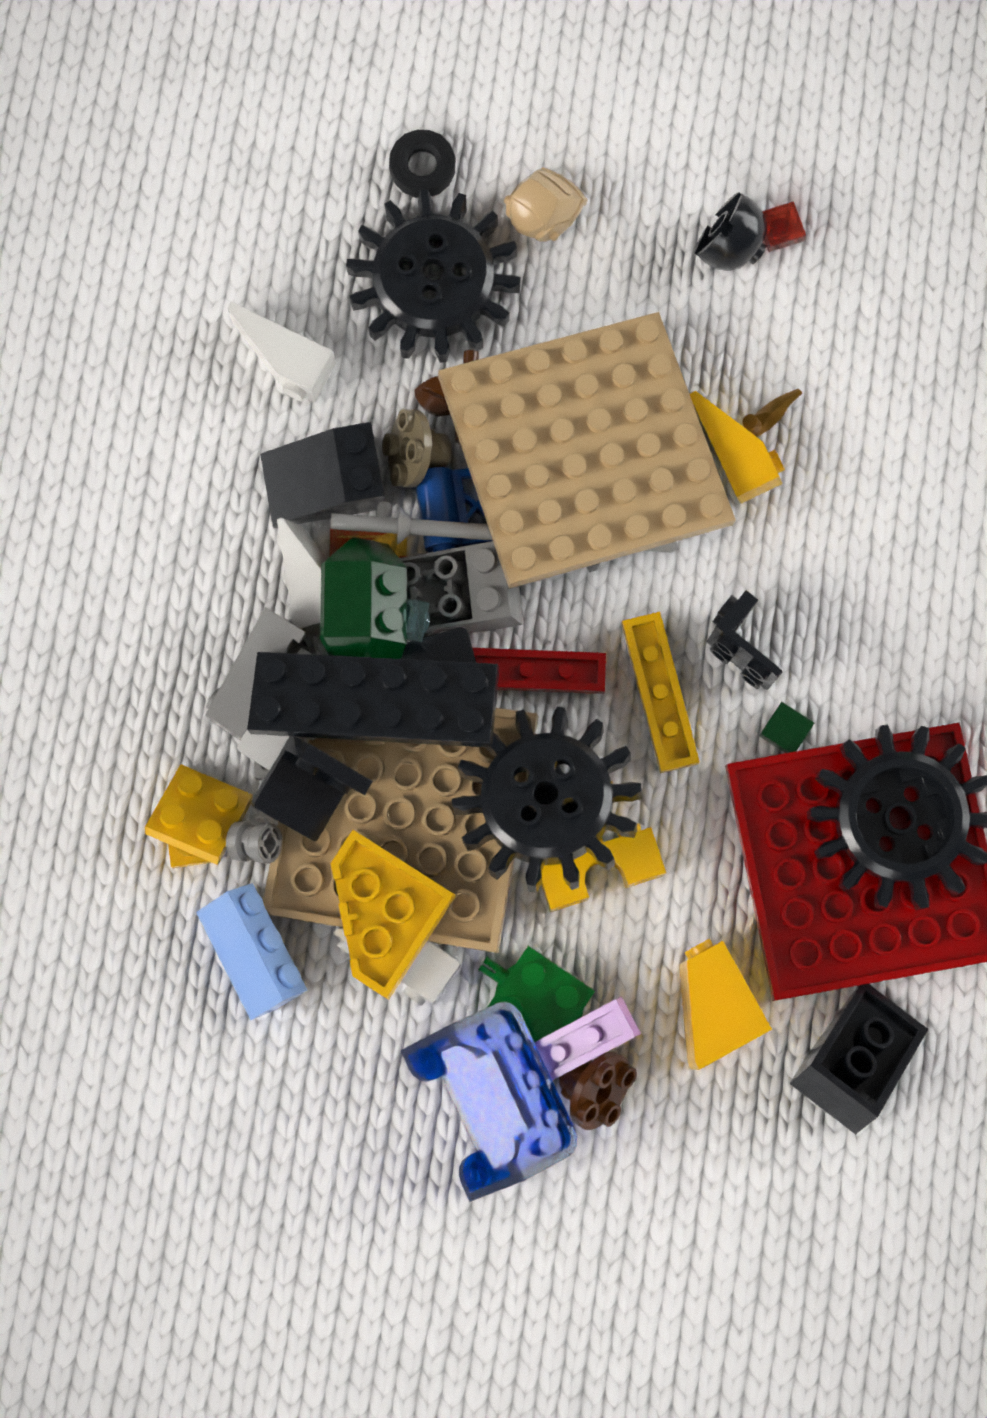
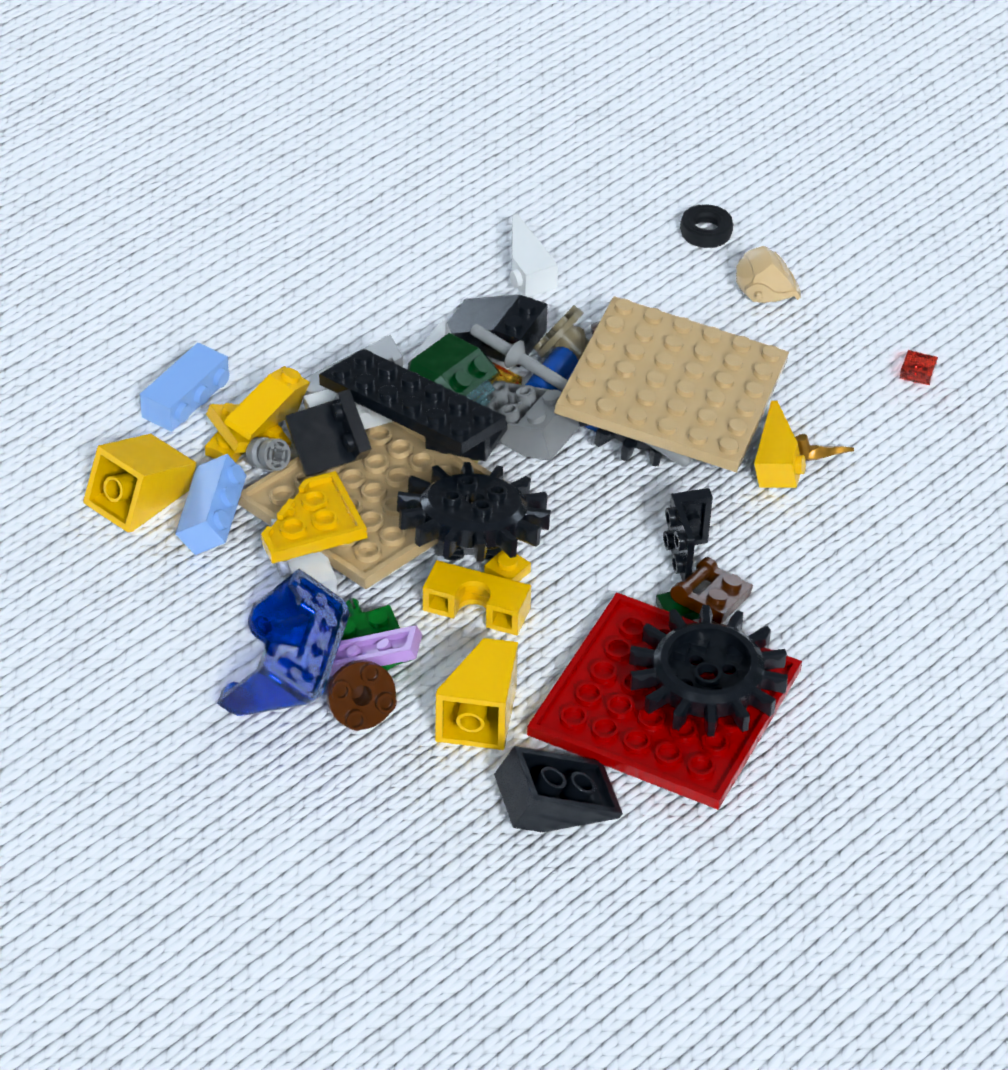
camera: 35 degrees right, 35 degrees down
black gear [346,189,521,363] -> none
red plate [472,647,606,694] -> none
yellow plate [621,612,700,774] -> none
black cylinder [694,192,767,271] -> none
none -> yellow slope [83,433,196,533]
none -> light blue brick [140,343,230,432]
none -> yellow slope [224,366,310,440]
none -> reddish brown plate [670,557,753,624]

